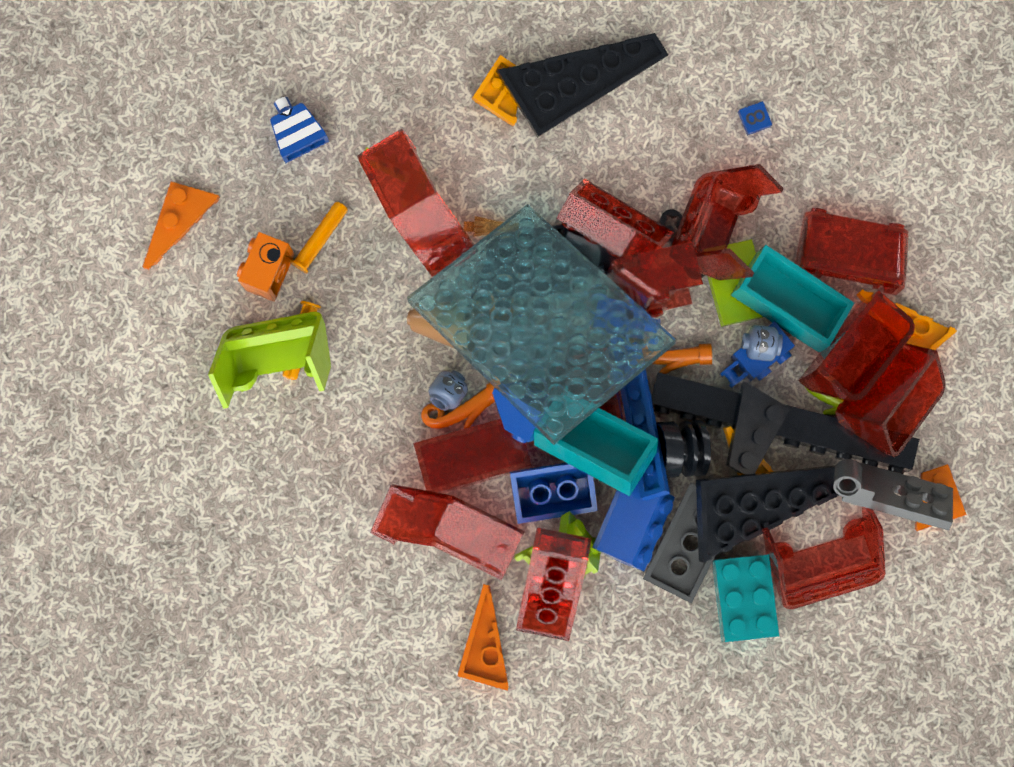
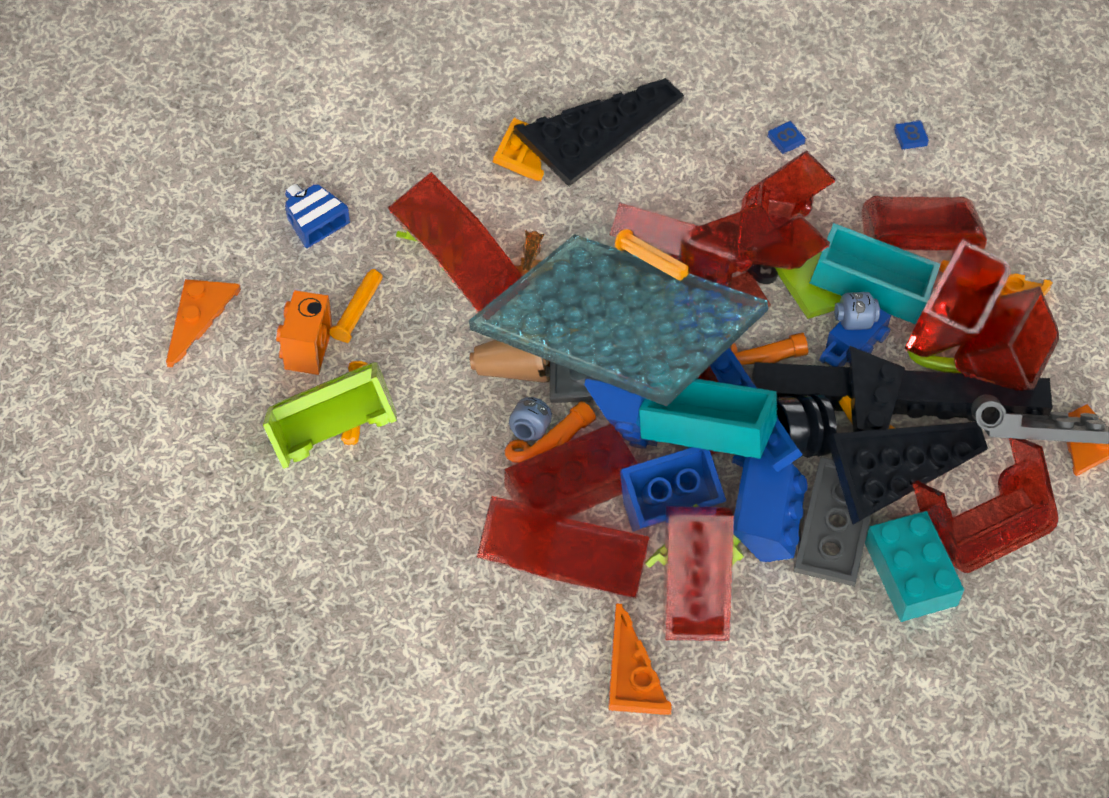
camera: 15 degrees left, 25 degrees down
none -> clear orange piece [522,230,544,272]
none -> light orange axle [615,229,689,281]
none -> blue tile [894,120,929,150]

